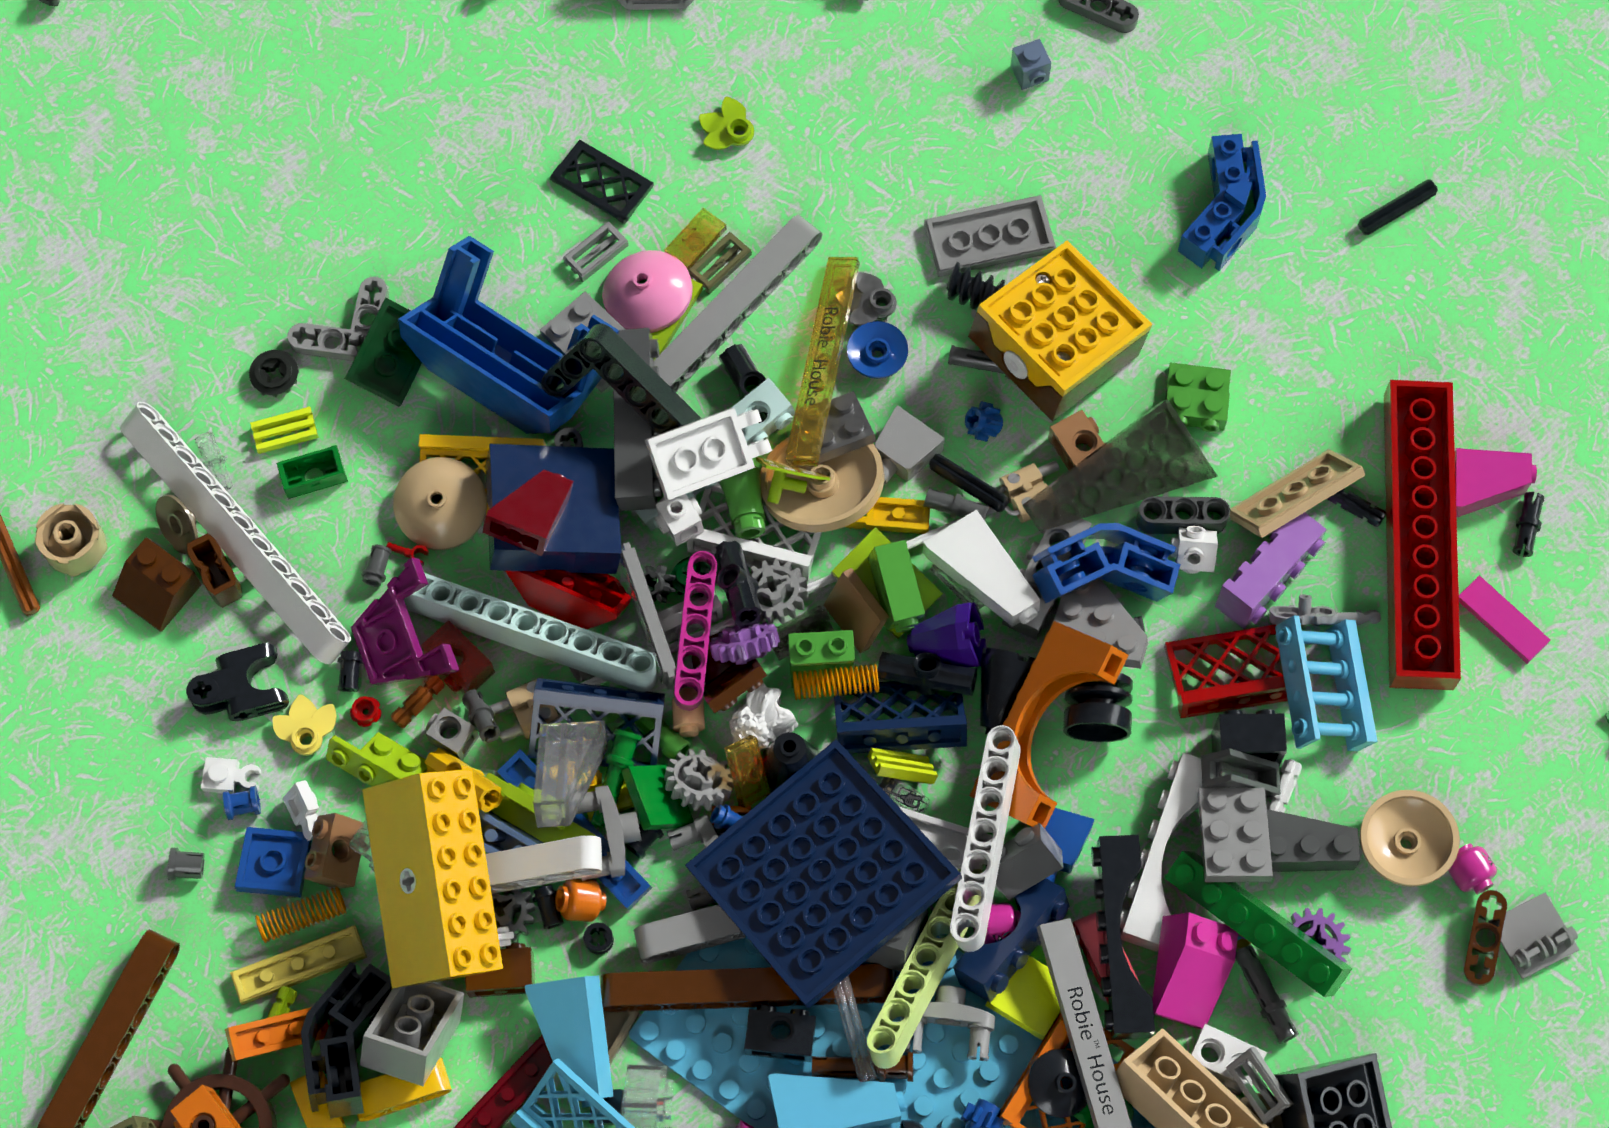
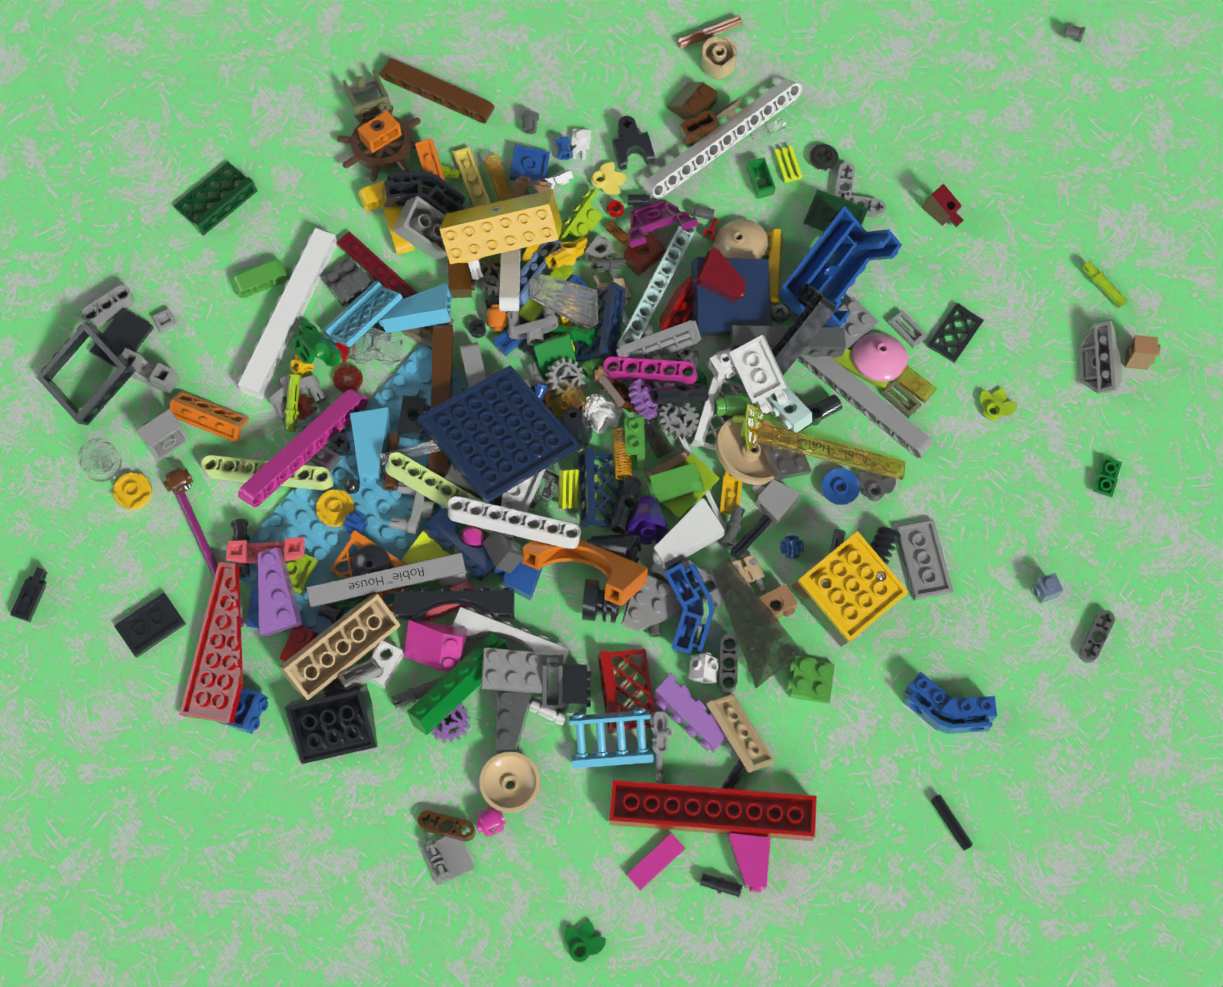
camera: 90 degrees right, 0 degrees up
none -> dark red torso [921,184,964,228]

